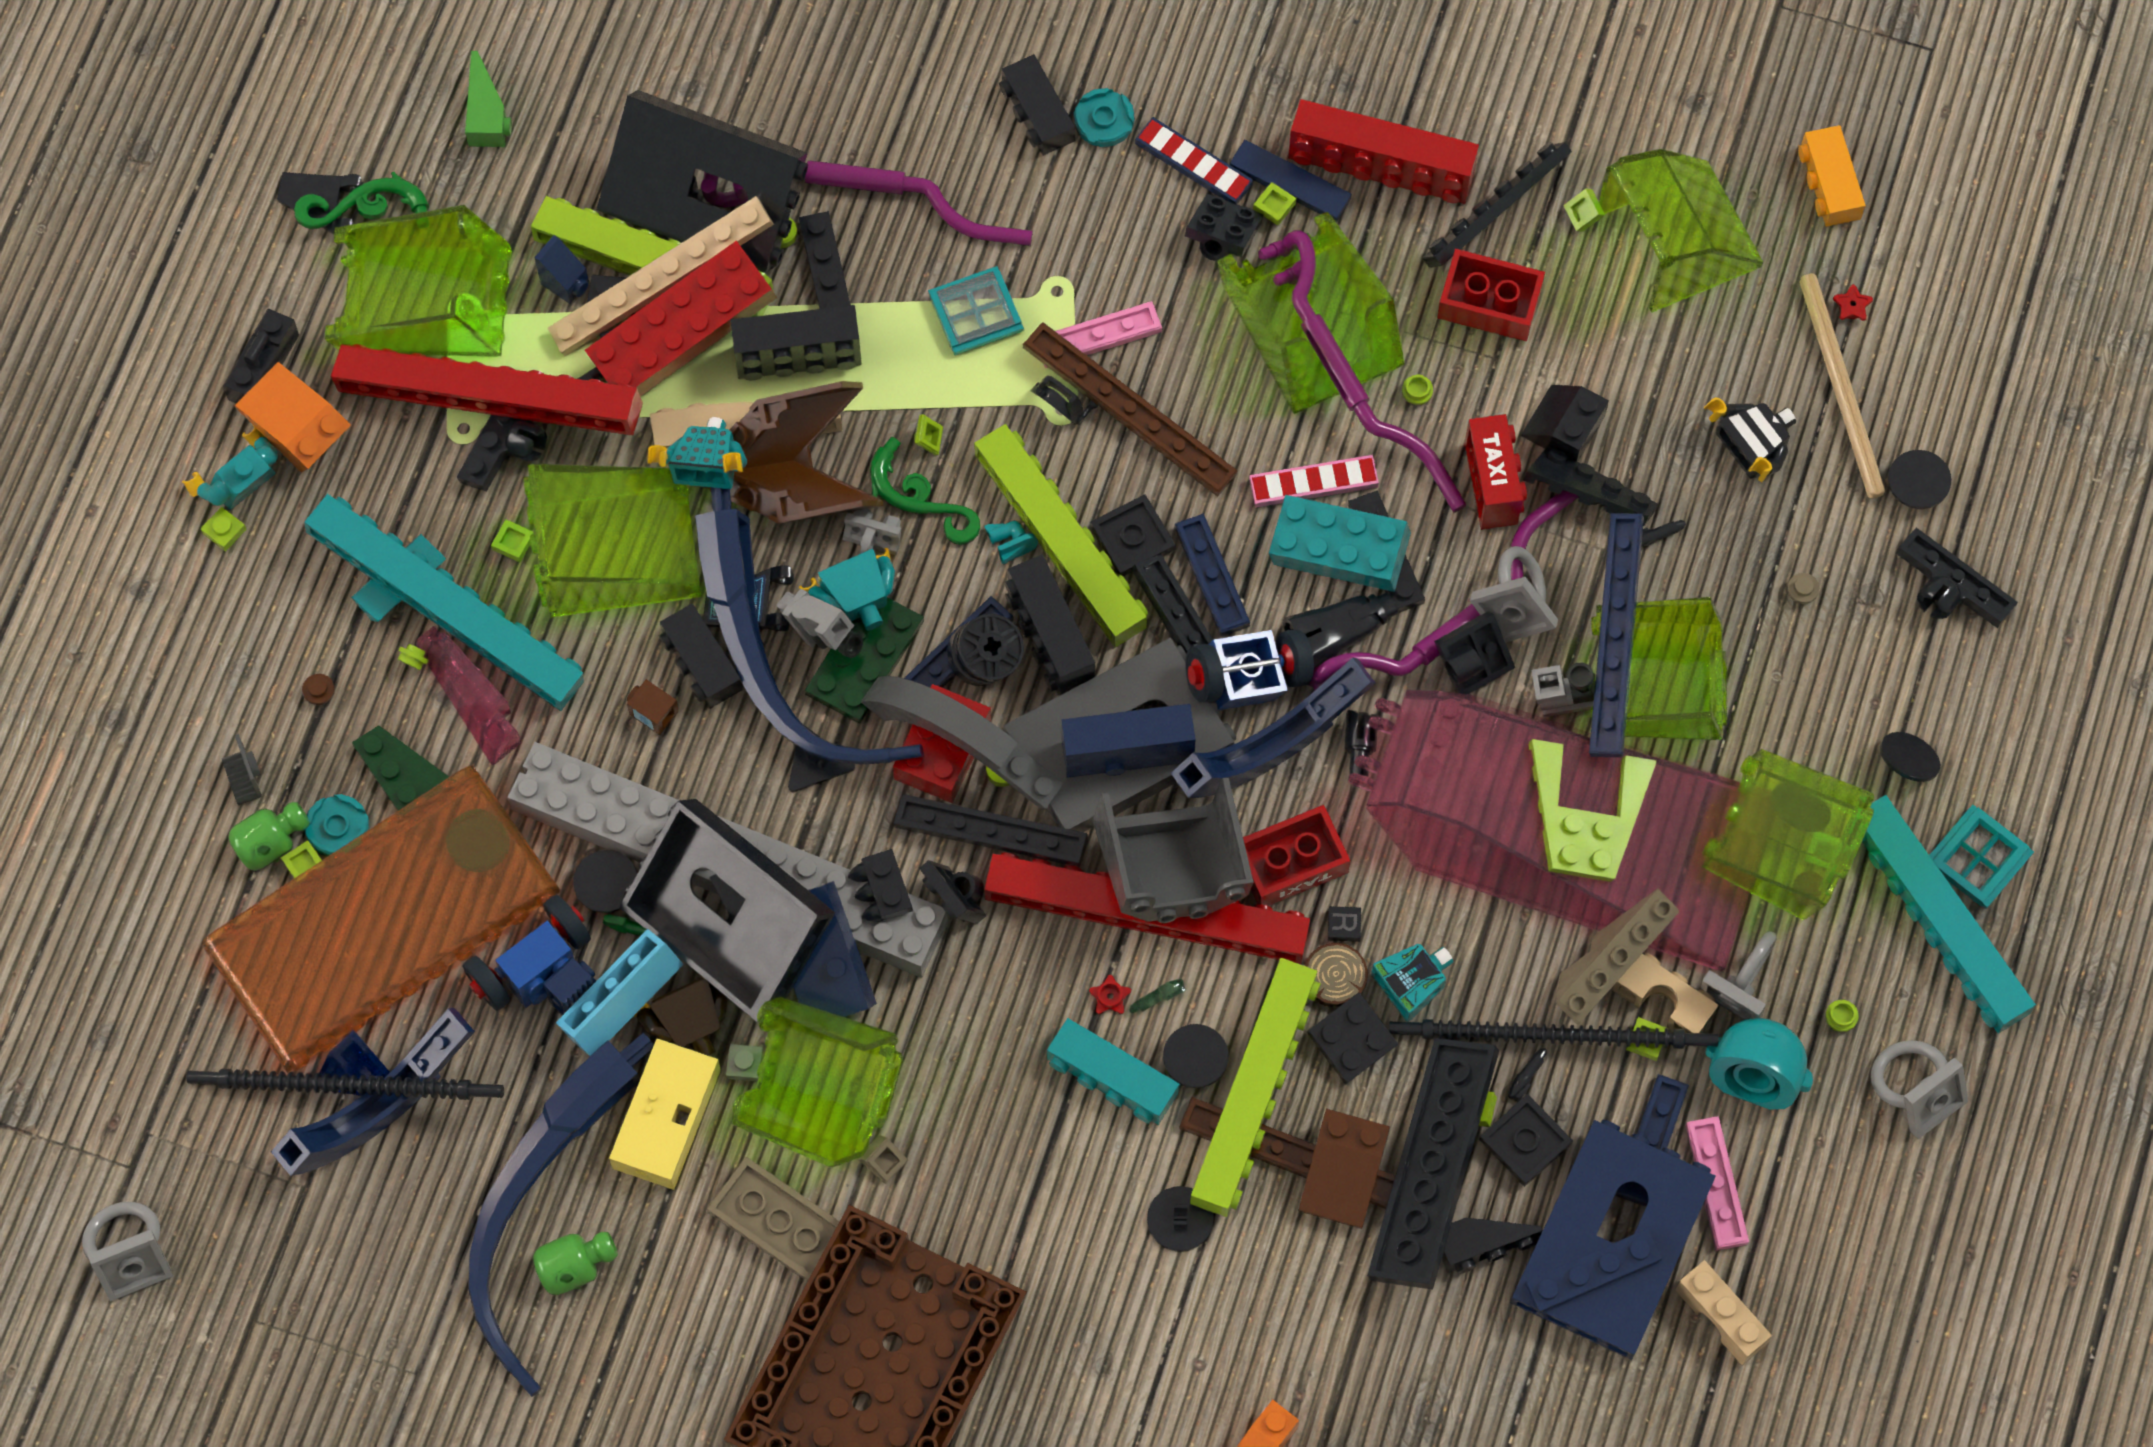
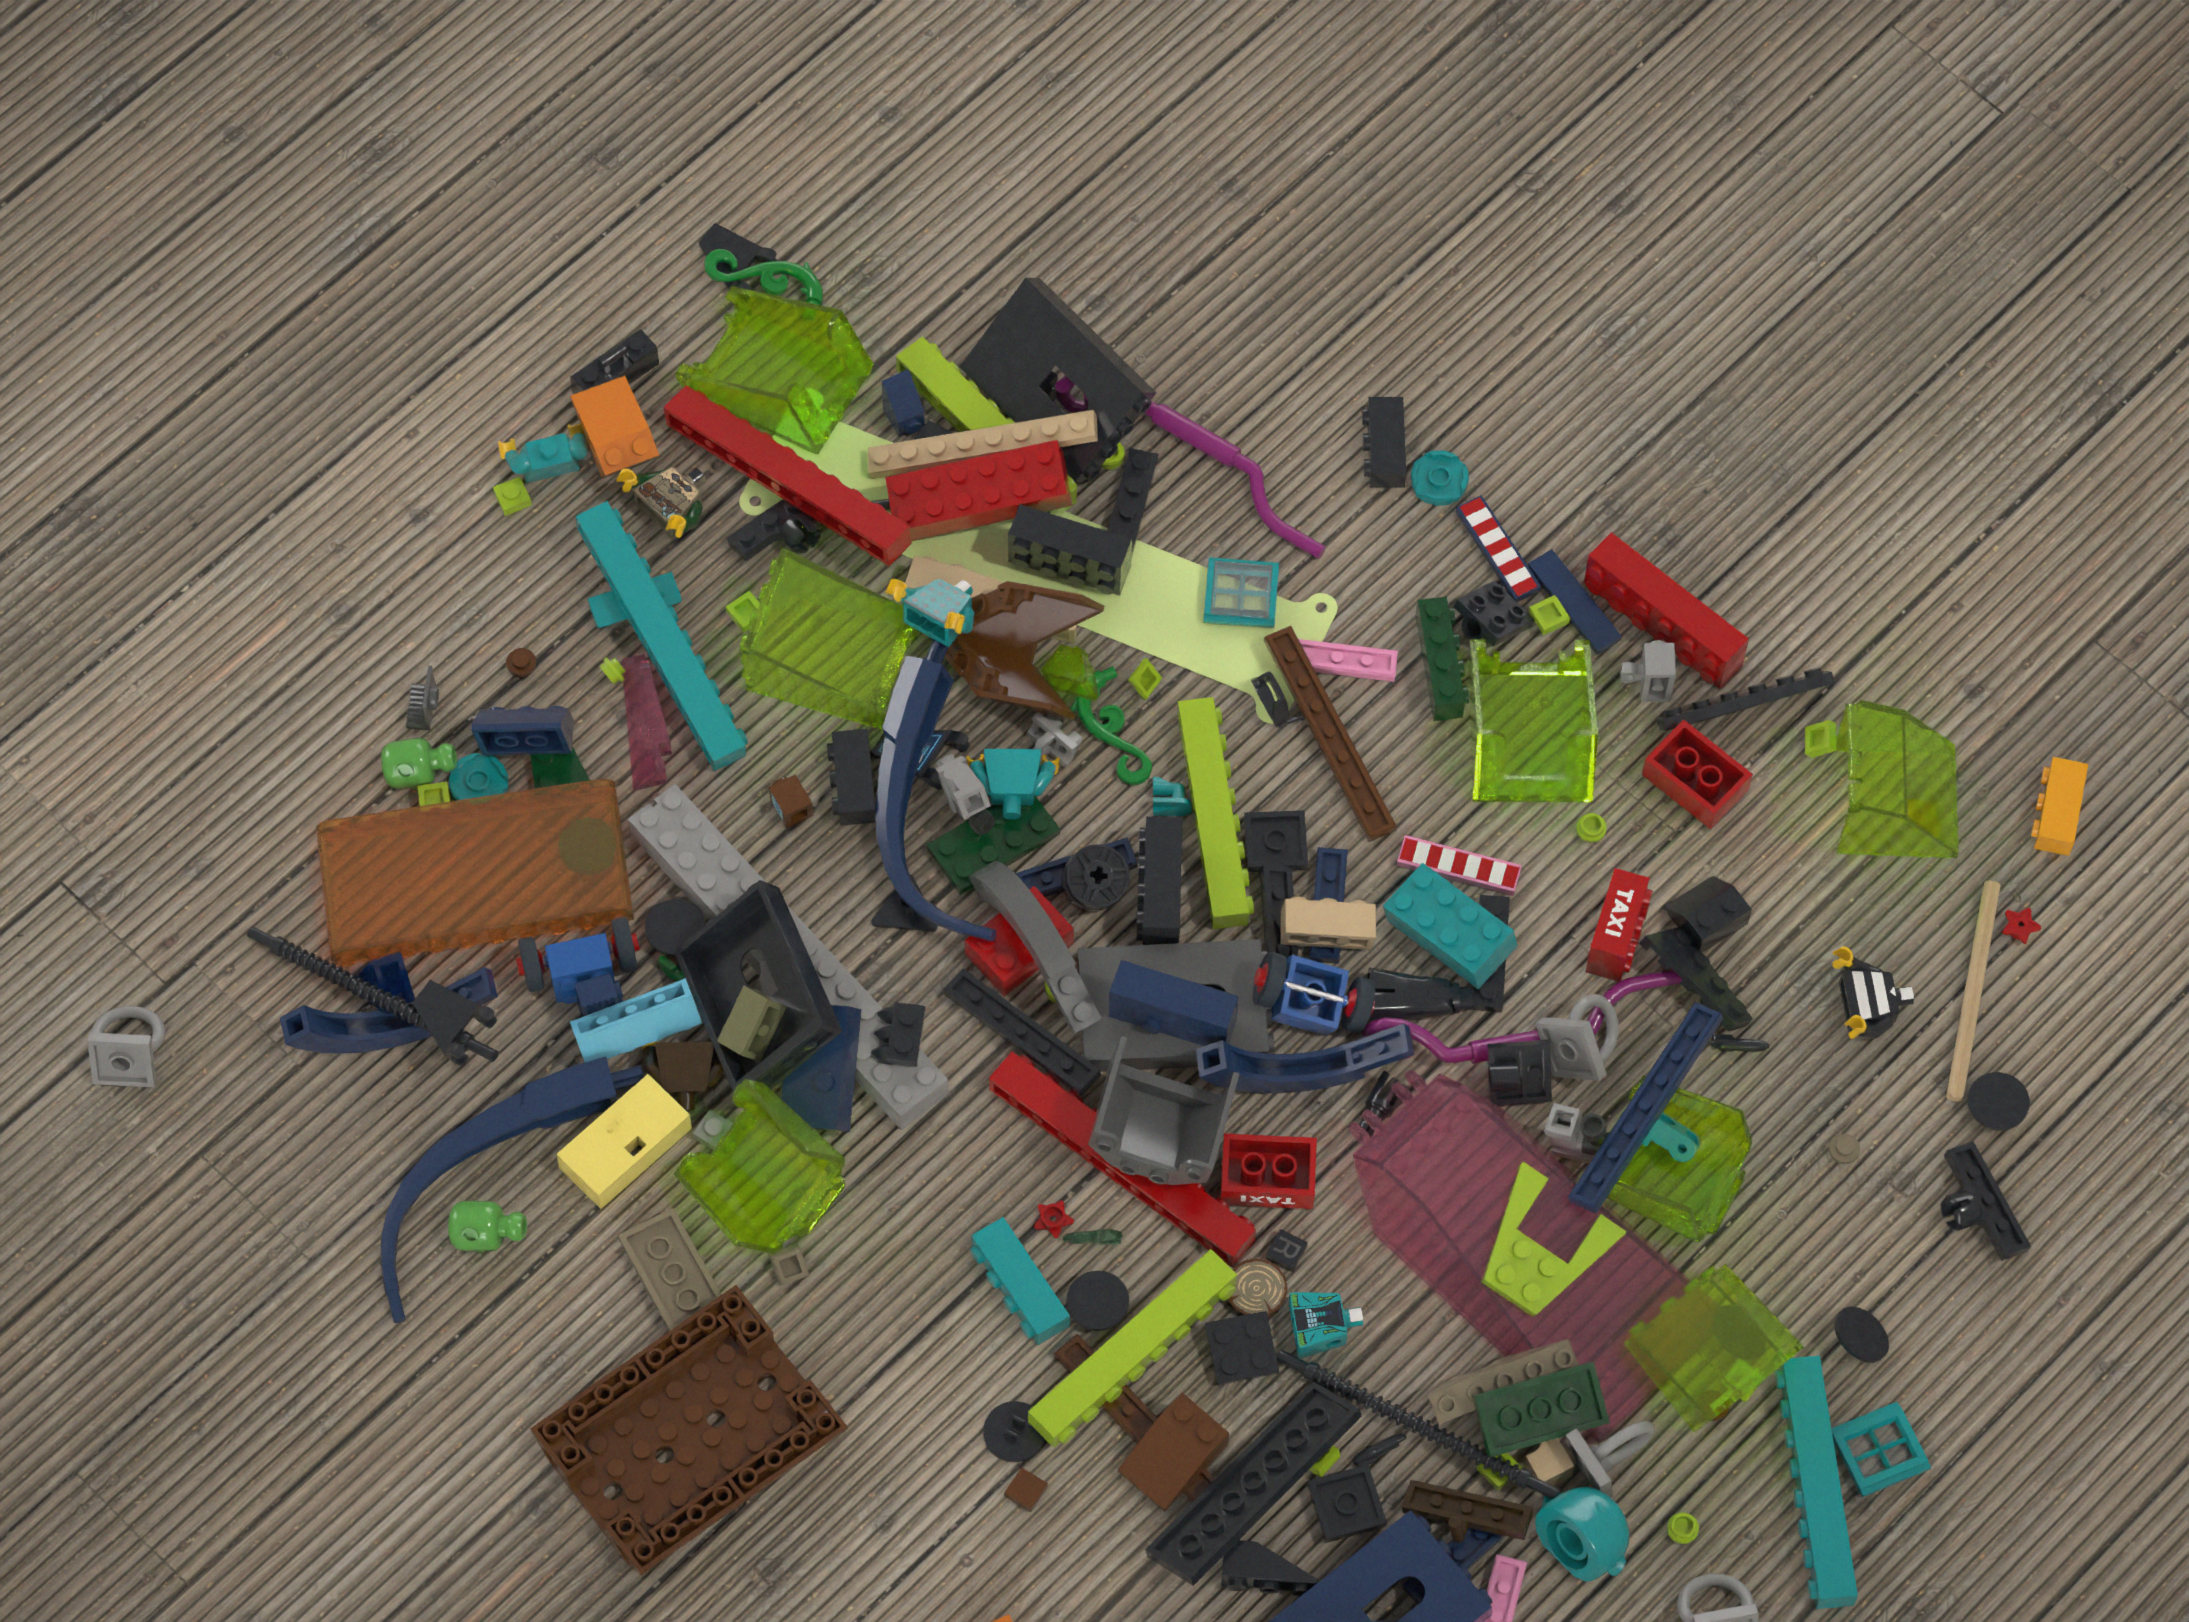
camera: 25 degrees right, 5 degrees down
bright green slope [465,51,512,147] -> none
black plate [919,860,987,924] -> none
magenta piece [1258,230,1466,513] -> none
none -> black flag [412,979,497,1066]
none -> dark blue slope [471,706,574,755]
none -> torso [616,467,706,539]
none -> olive brick [717,986,787,1062]
none -> reddish brown tile [1004,1467,1048,1512]
none -> clear neon green slope [1041,644,1099,701]
none -> tan brick [1281,897,1376,950]
none -> dark brown plate [1401,1480,1533,1544]
none -> dark green brick [1415,596,1469,721]
none -> dark green plate [1472,1361,1610,1457]
none -> light grey brick [1620,640,1676,702]
none -> teal leg [1642,1112,1700,1162]

